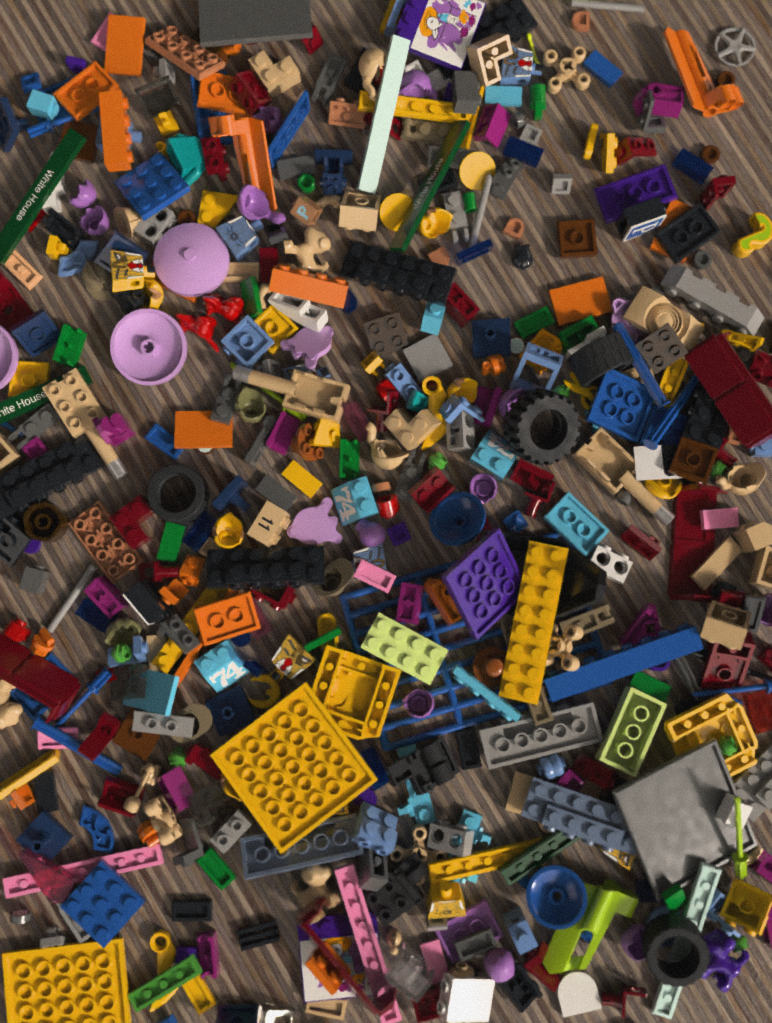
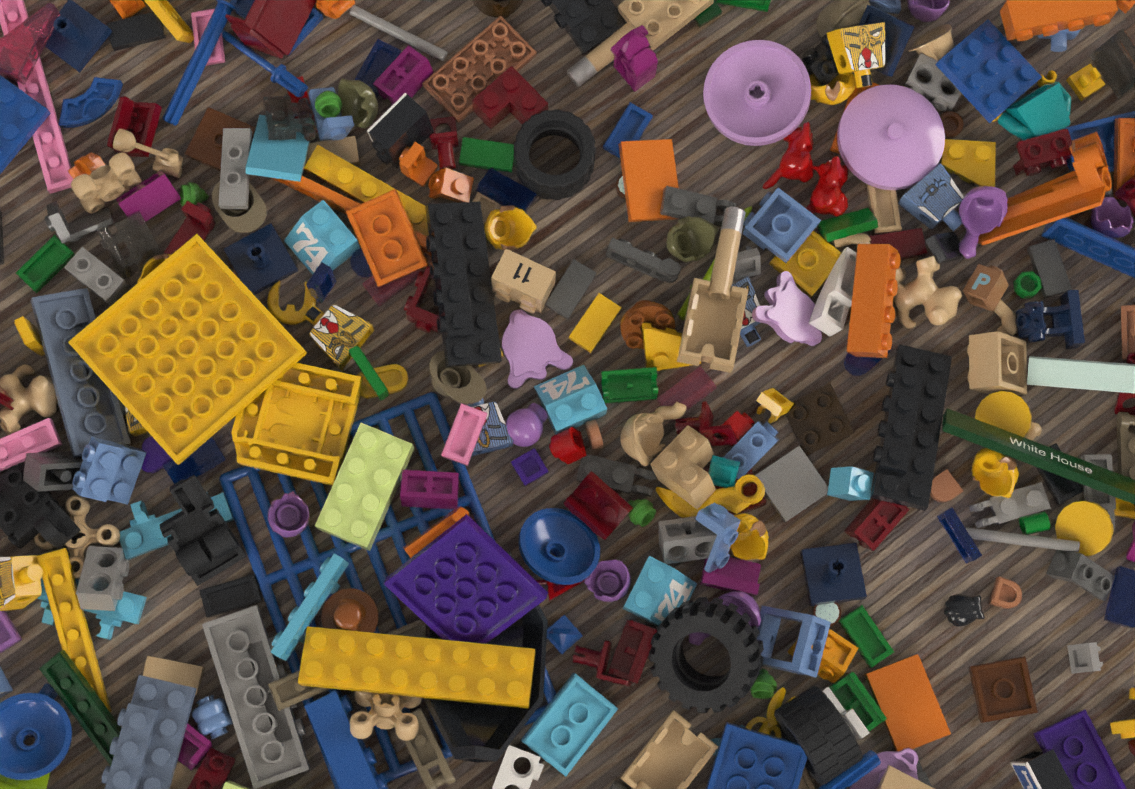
camera: 80 degrees right, 5 degrees down
dark red bracket [77,712,121,761] -> none
dark grey bracket [156,614,200,654] -> none
dark blue tile [211,475,251,513] -> none
magenta panel [266,411,301,456] -> none
orange piece [481,354,506,377] -> none
none -> yellow tile [14,316,45,356]

